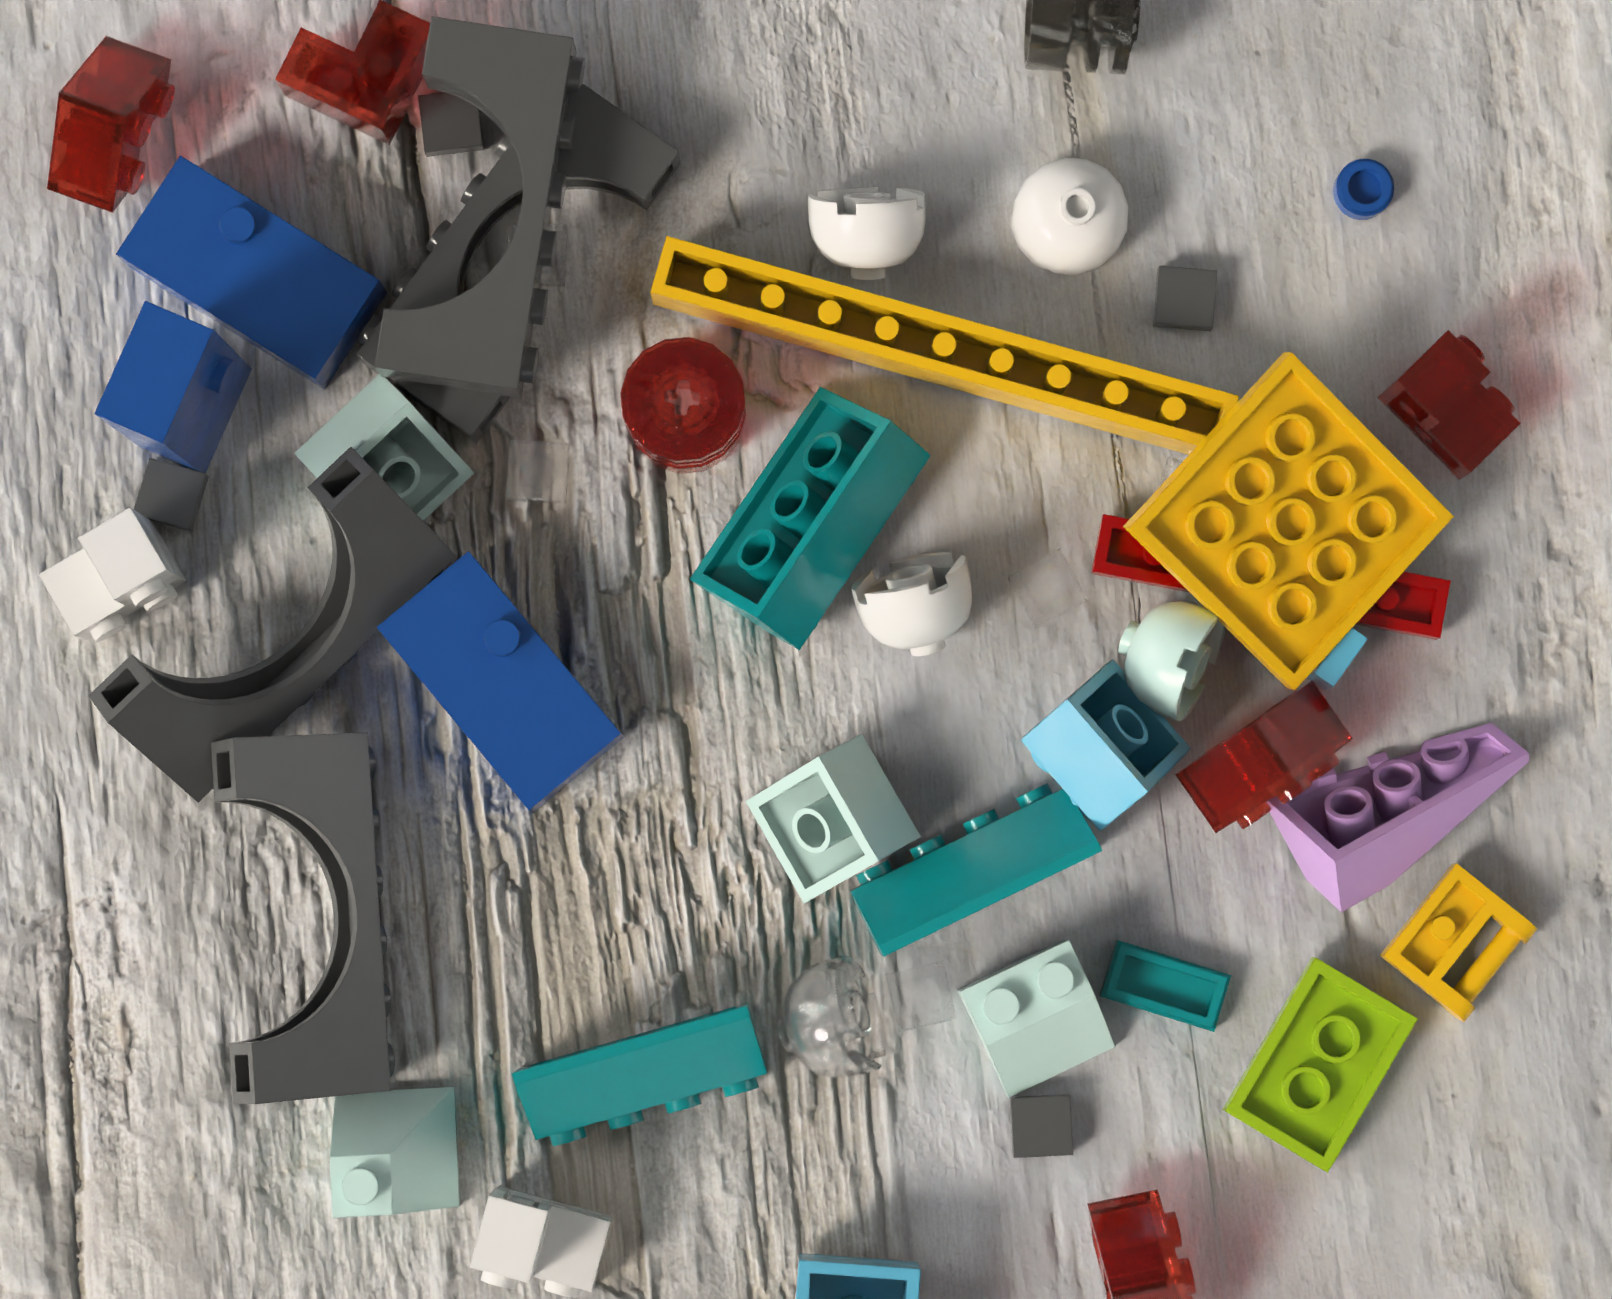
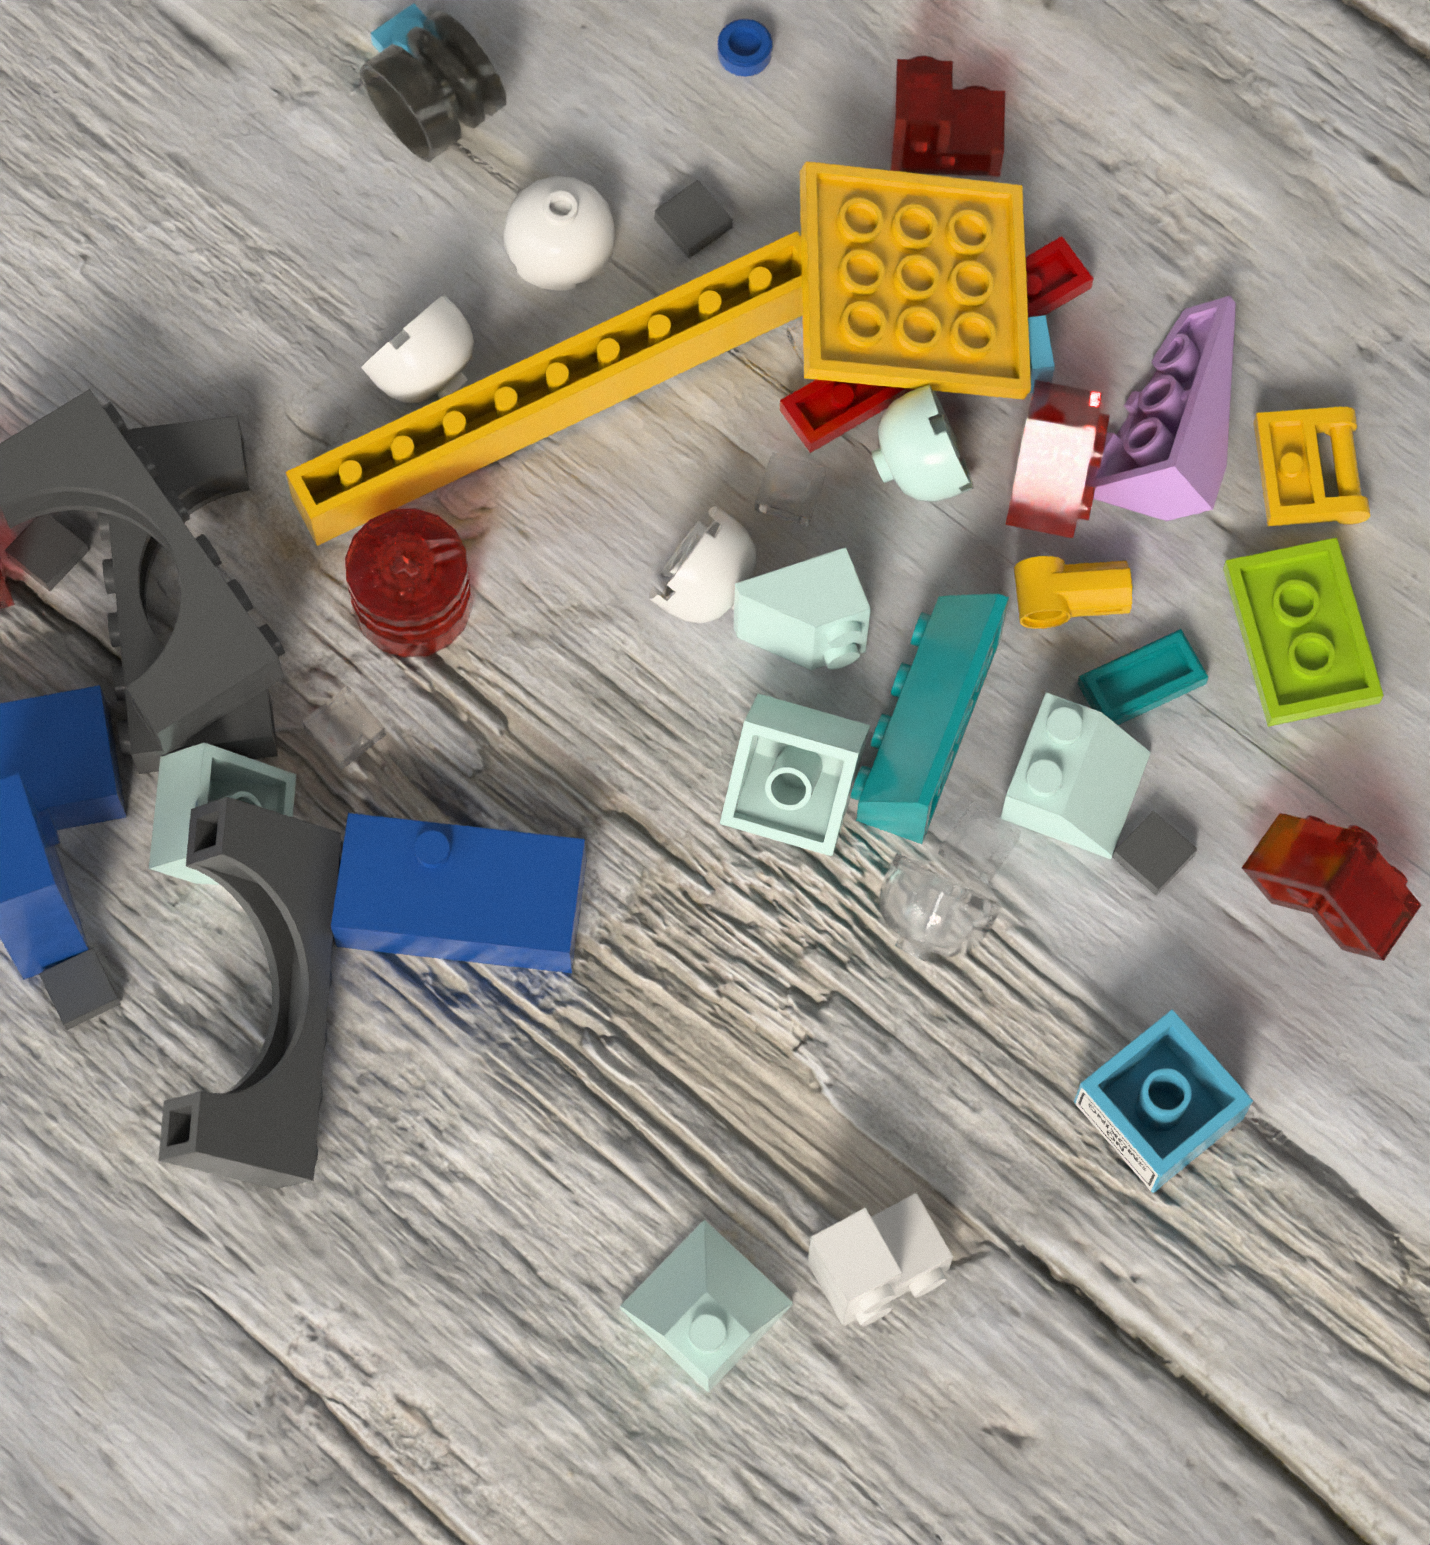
camera: 40 degrees left, 15 degrees down
white brick [38,508,187,642] -> none
dark grey arch [211,732,395,1104] -> none
teal slope [512,1003,767,1147] -> none
teal slope [690,387,931,650] -> none
medium azure brick [1021,659,1191,831] -> none
none -> light aqua slope [734,547,871,670]
none -> yellow piece [1014,556,1132,629]

